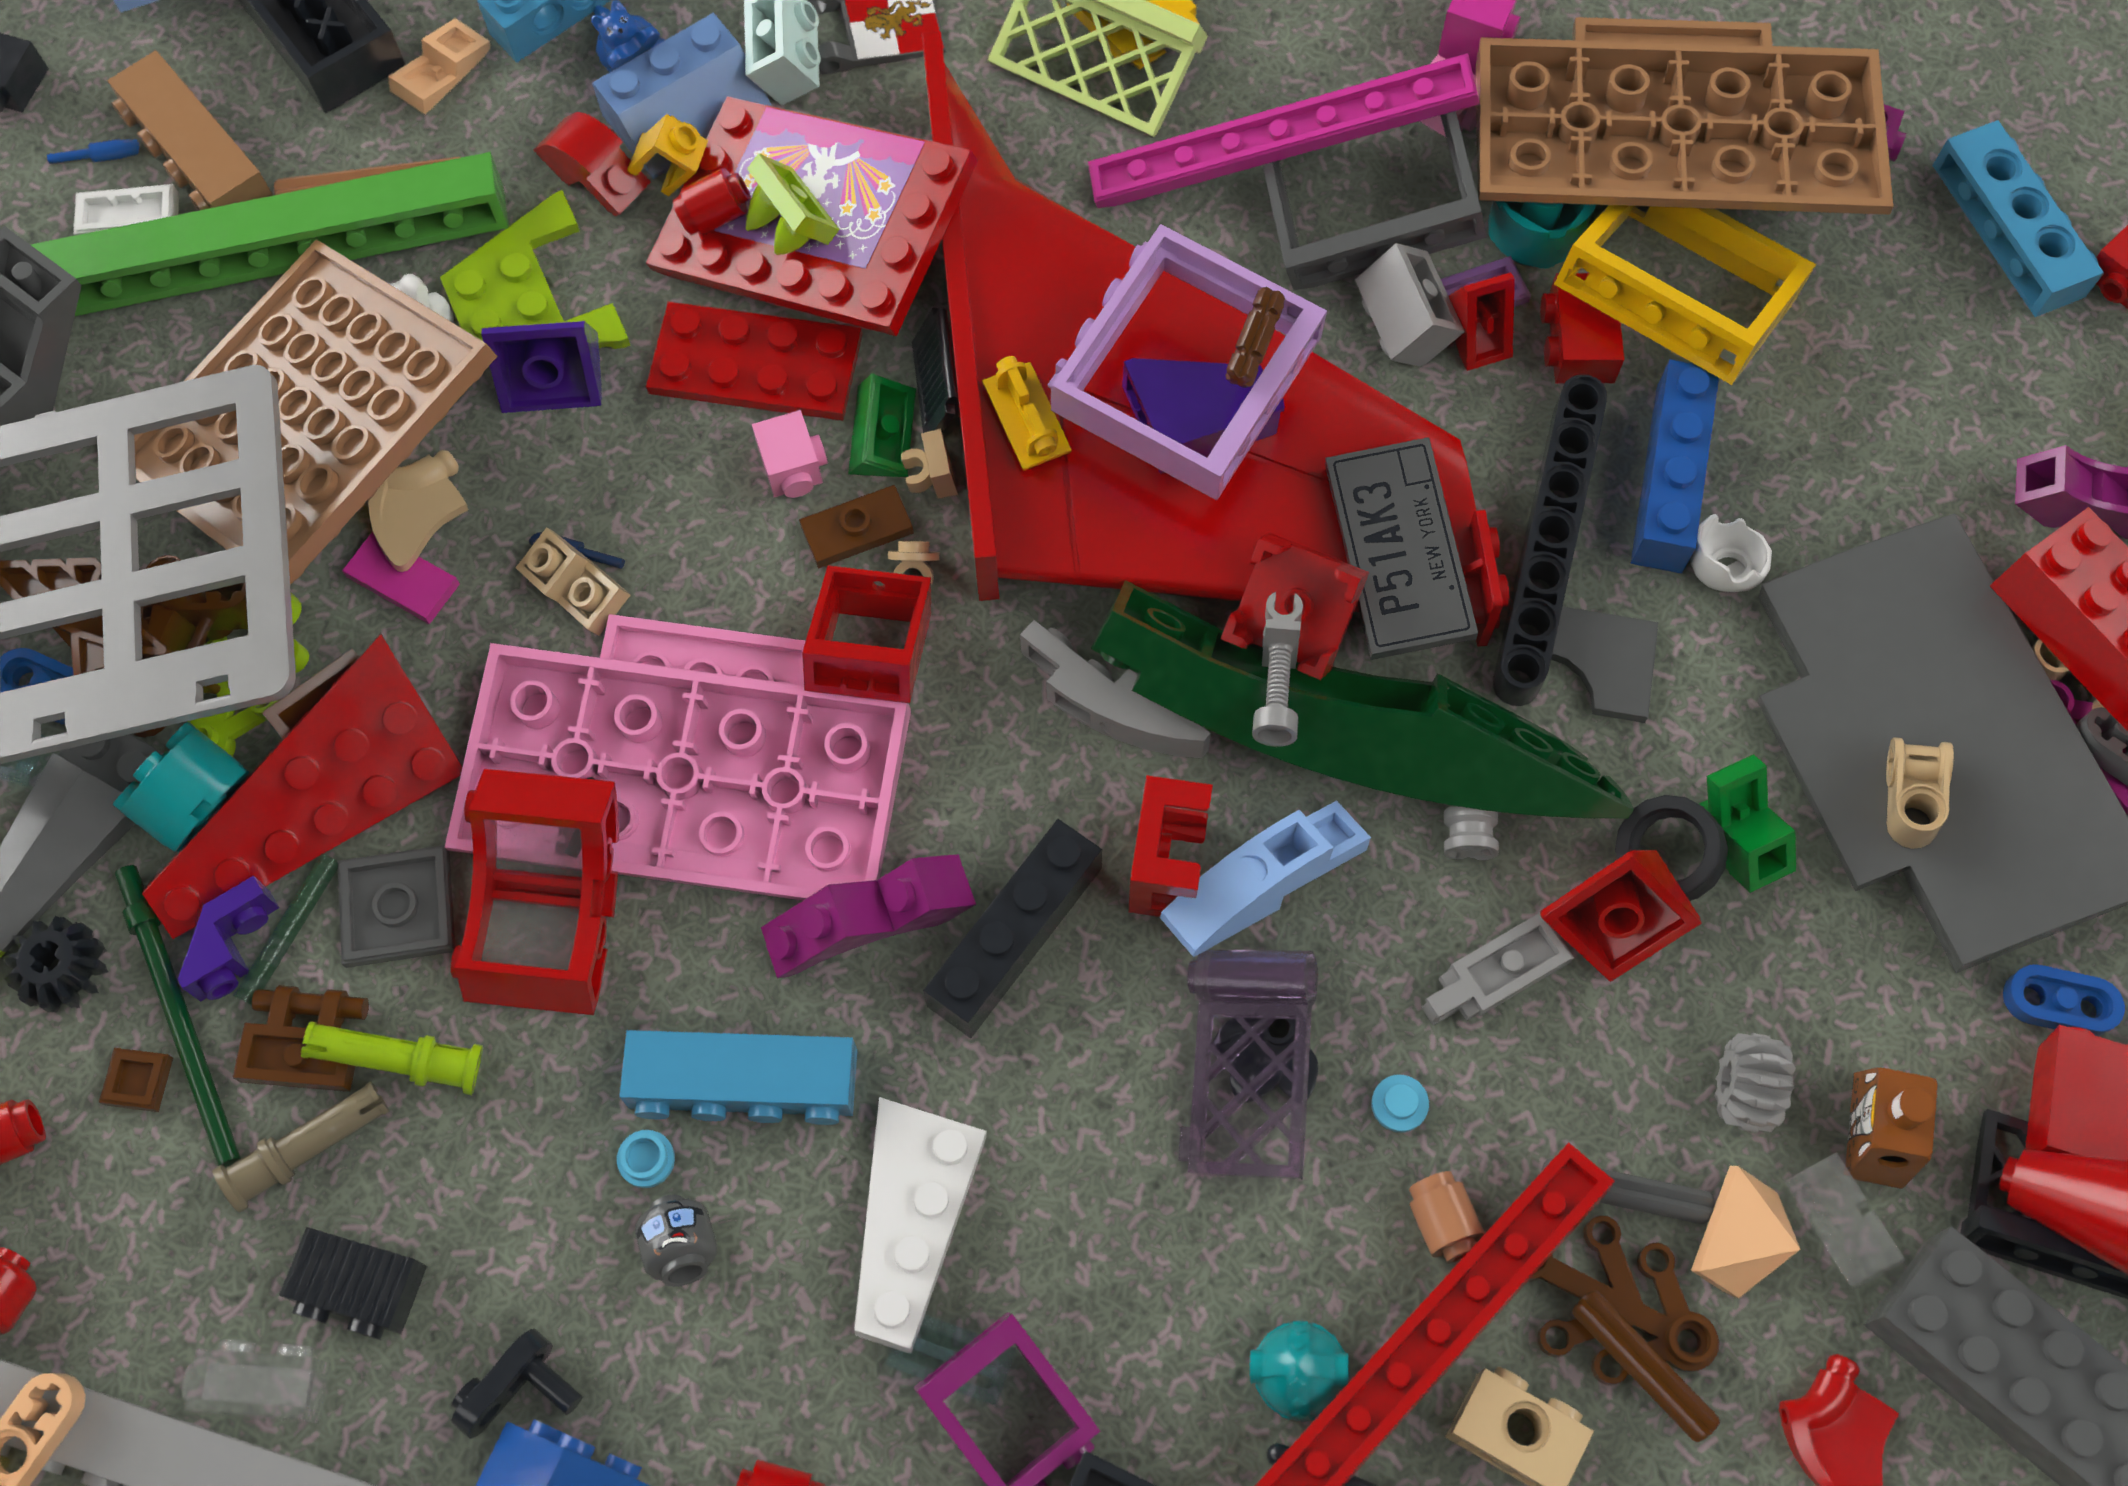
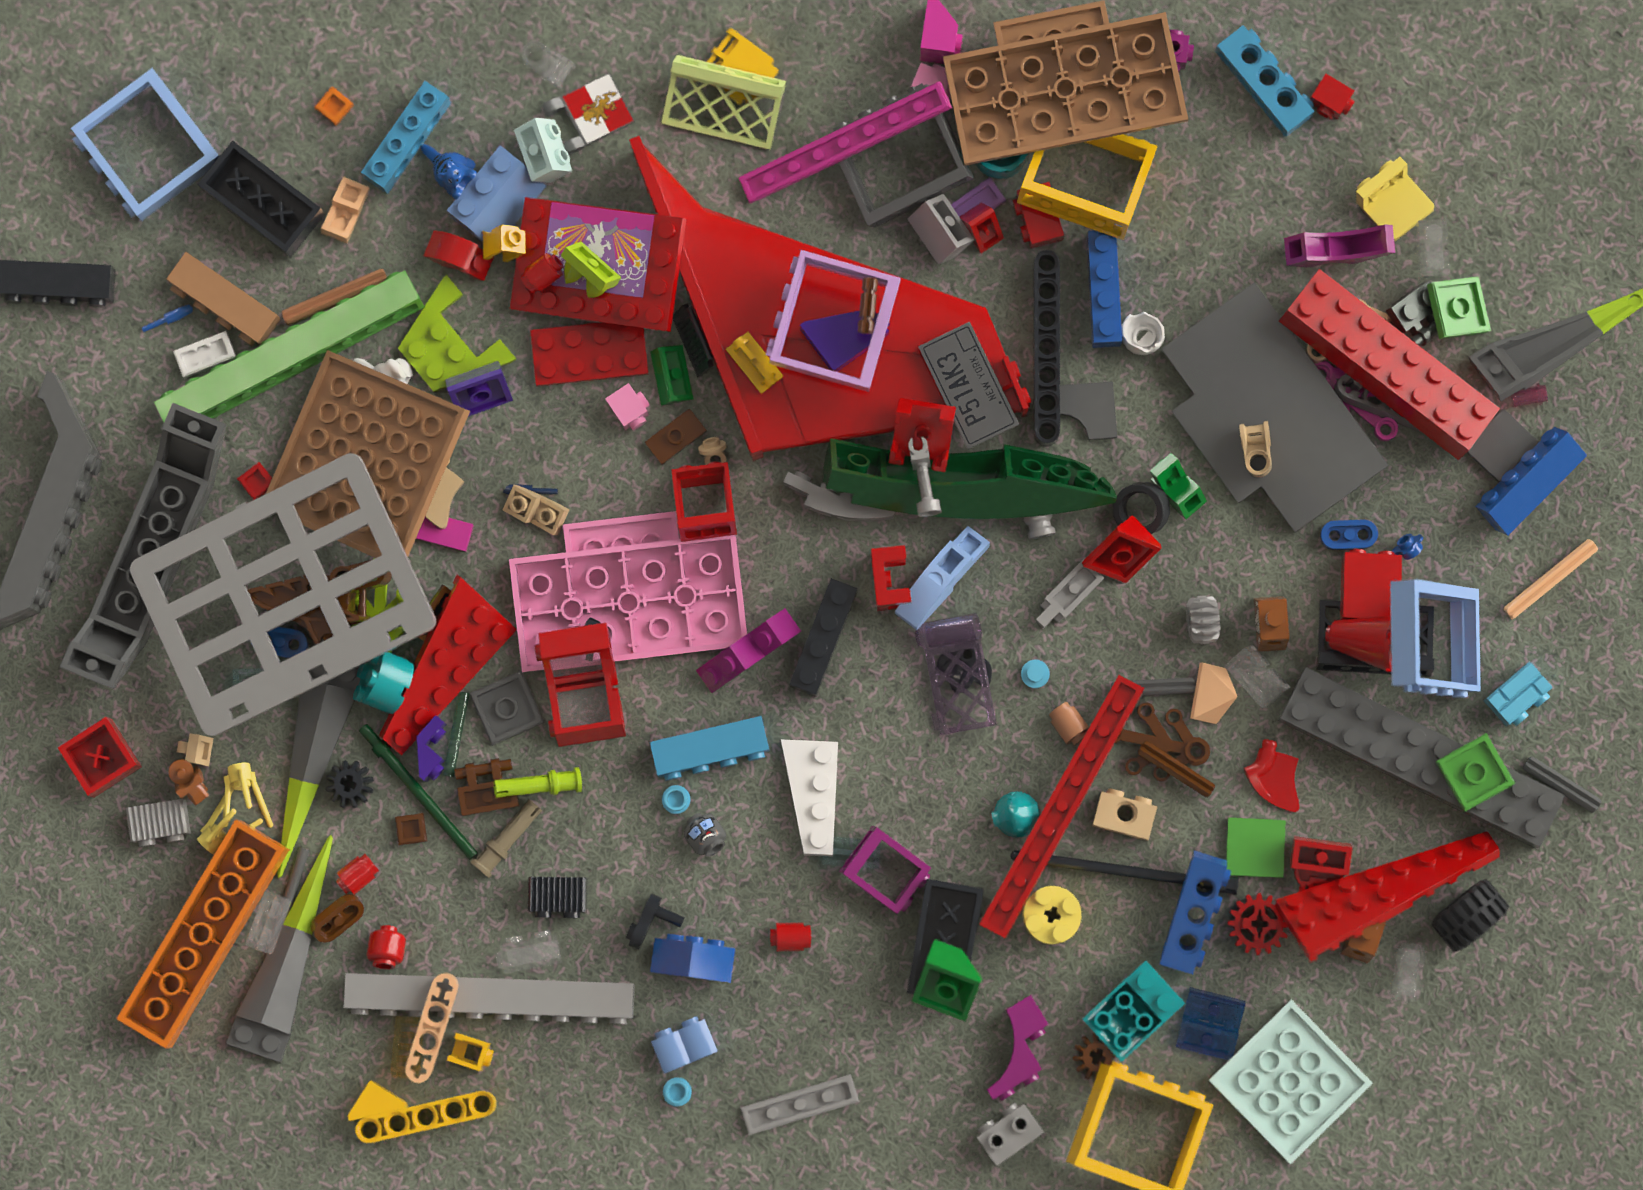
camera: 10 degrees left, 15 degrees up
tan tile [901,429,958,498] -> none

